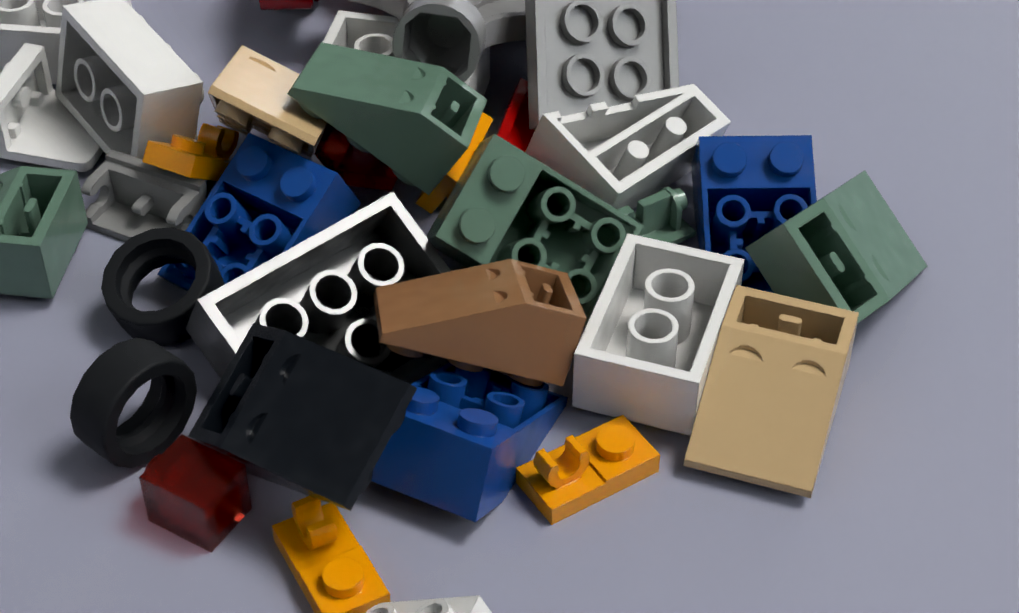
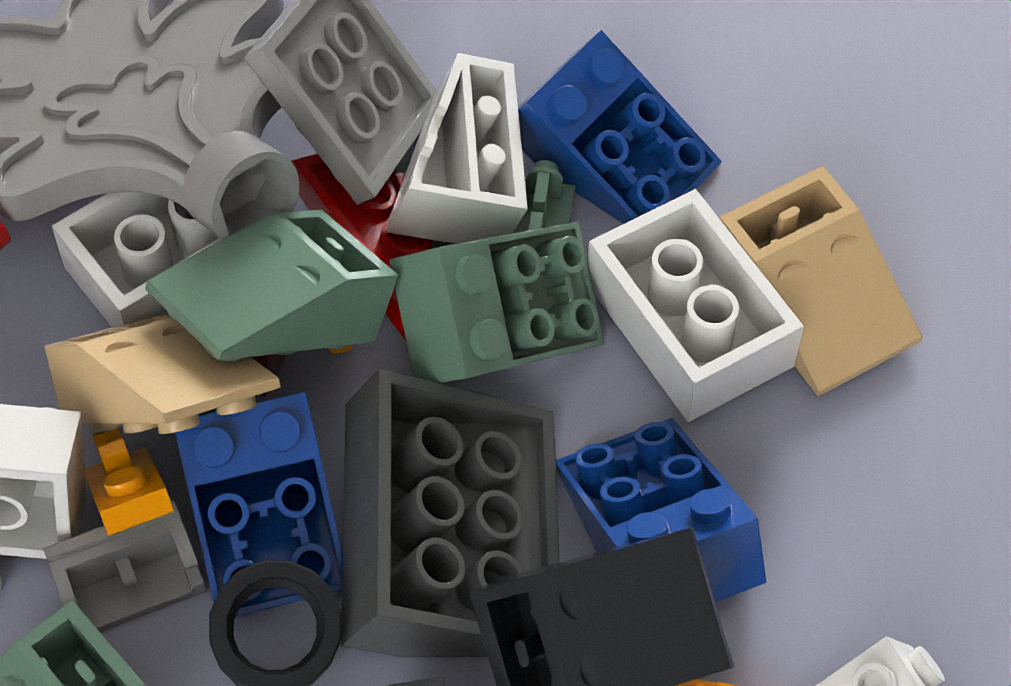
camera: 50 degrees left, 15 degrees up
medium nougat slope [373,259,587,387] -> none
light orange plate [516,415,660,525] -> none
sand green slope [745,170,927,324] -> none

